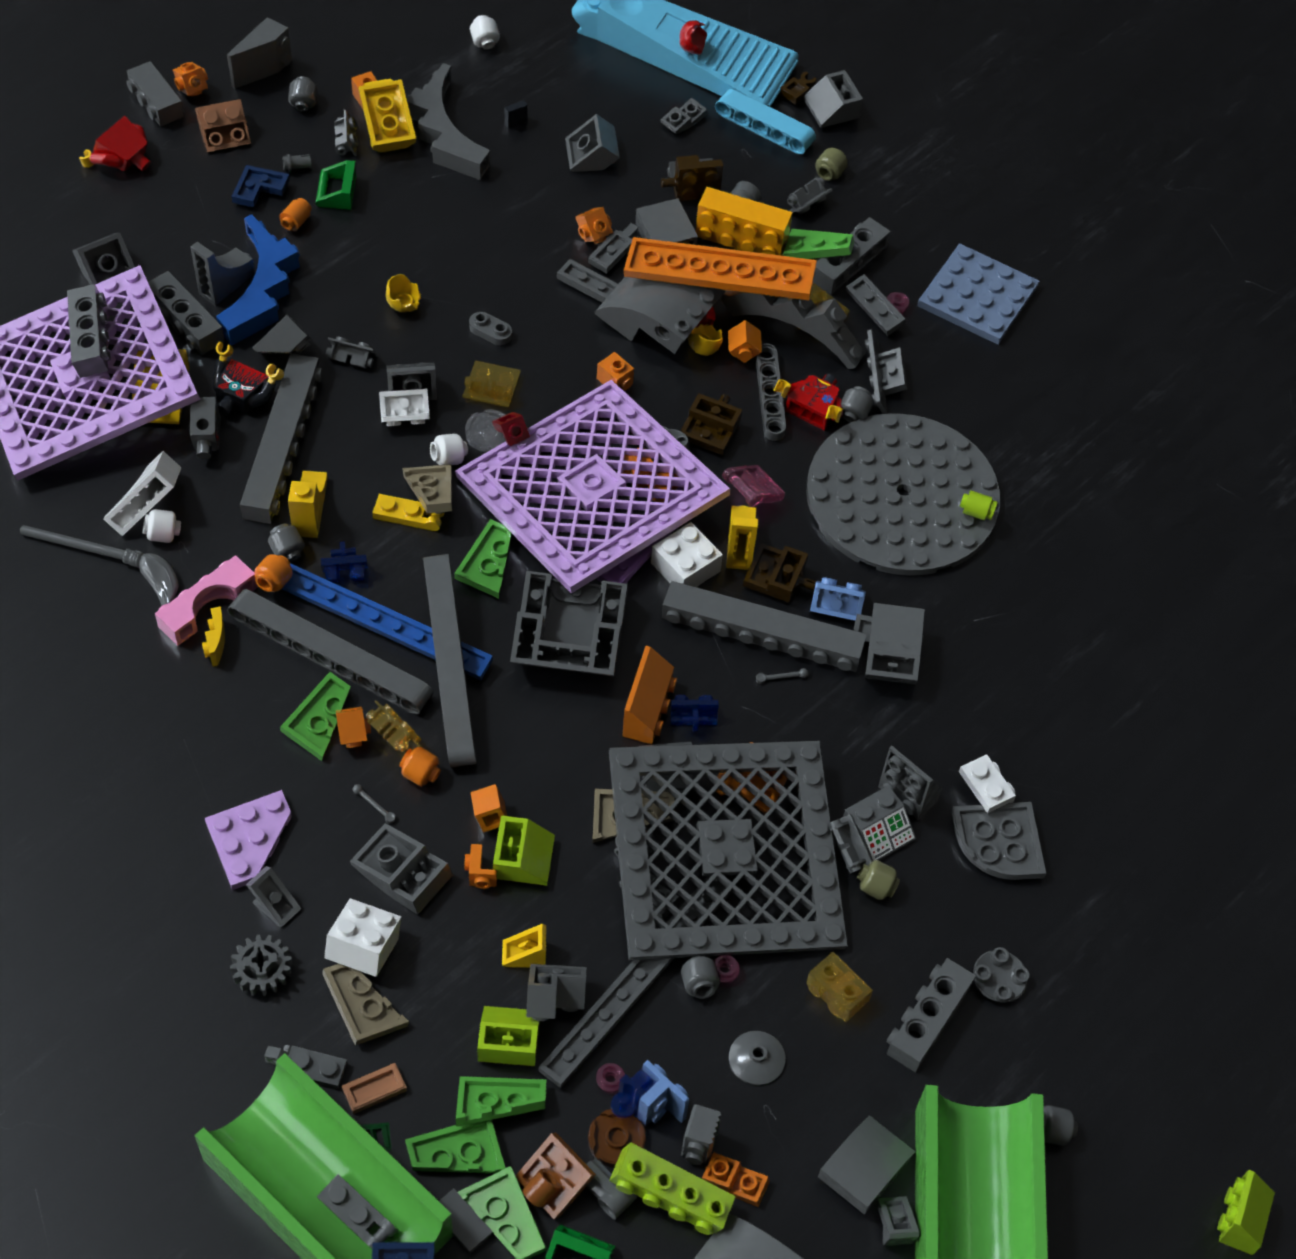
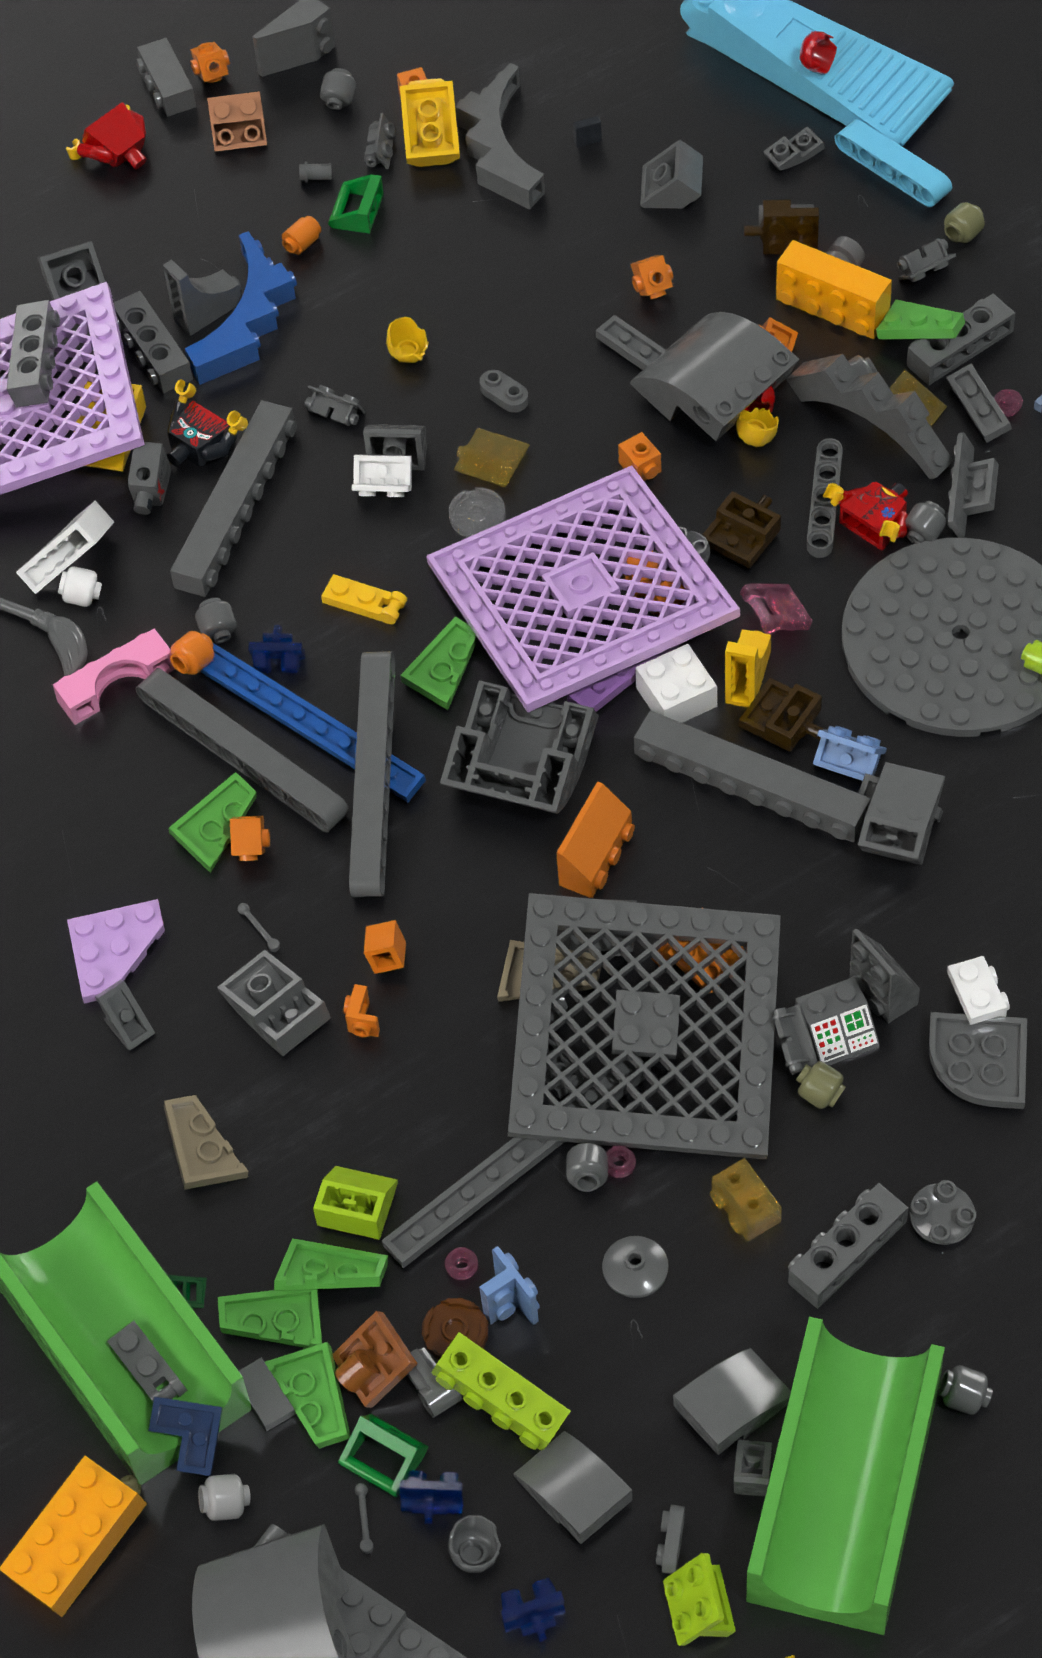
camera: 20 degrees right, 0 degrees up
yellow slope [202,606,225,667] -> none
dark grey gear [230,934,293,996] -> none
dark blue plate [231,165,290,207] -> none
dark grey slope [253,315,312,354] -> none
dark grey hinge [264,1045,347,1090] -> none
yellow arch [288,471,328,538] -> none
white brick [325,898,401,977] -> none
nougat tile [342,1063,407,1114] -> none
clear yellow hinge [366,700,422,752] -> none
orange head [399,747,441,786] -> none
dark tan wing [402,464,452,514] -> none
white head [430,434,468,465] -> none
white head [470,15,500,49] -> none
dark red bracket [492,412,530,446] -> none
lime slope [493,816,555,886] -> none
yellow slope [502,924,546,967] -> none
dark grey brick [526,964,587,1021] -> none
dark grey hinge [589,223,639,274] -> none
clear blue hips [610,1069,653,1118] -> none
orange plate [624,237,817,300] -> none
dark grey brick [635,198,698,245] -> none
clear blue hips [670,695,719,731] -> none
dark grey brick [681,1105,721,1165] -> none
orange slope [702,1152,770,1207] -> none
orange brick [728,320,762,363] -> none
dark grey hinge [756,668,809,684] -> none
dark brown plate [779,72,817,105] -> none
dark grey slope [803,70,863,128] -> none

